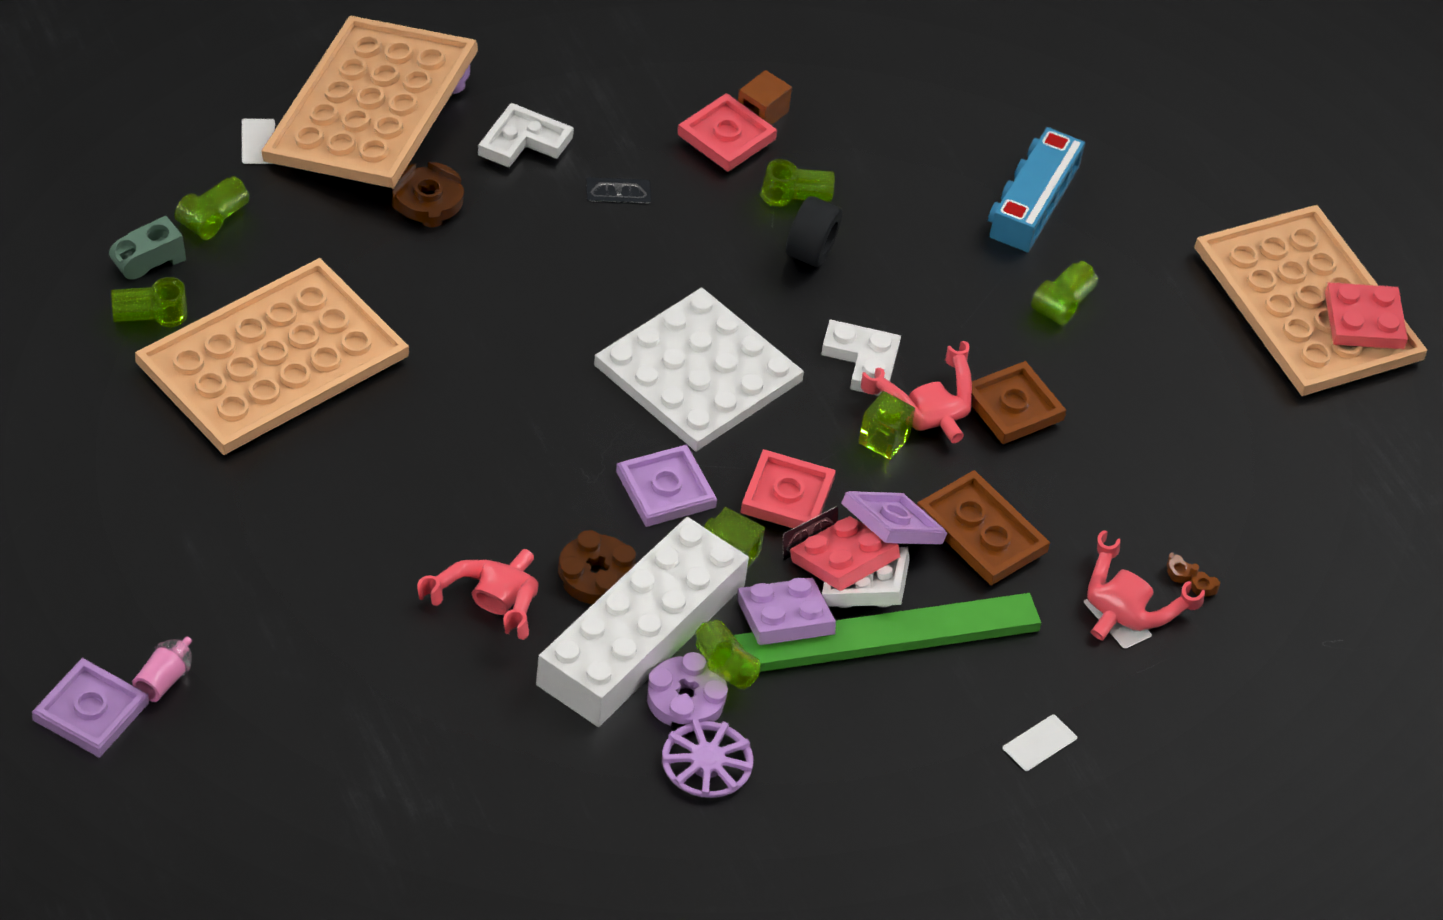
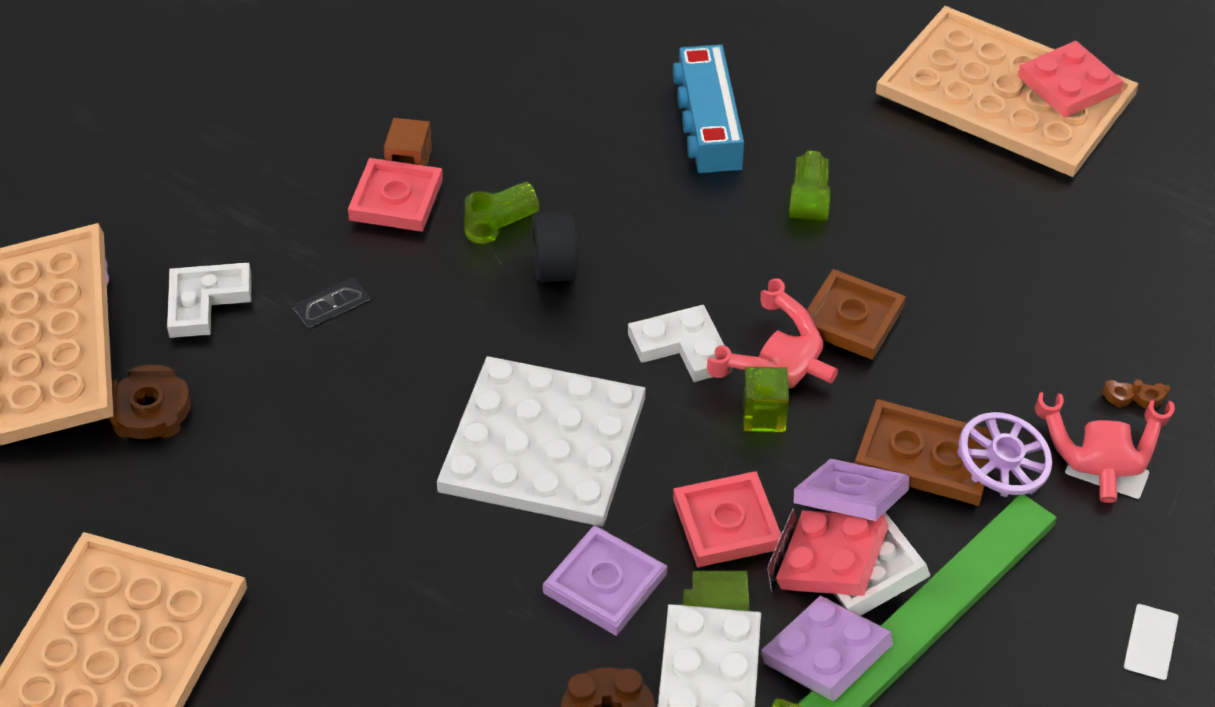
camera: 25 degrees left, 0 degrees up
none -> lavender wheel [957,412,1052,497]

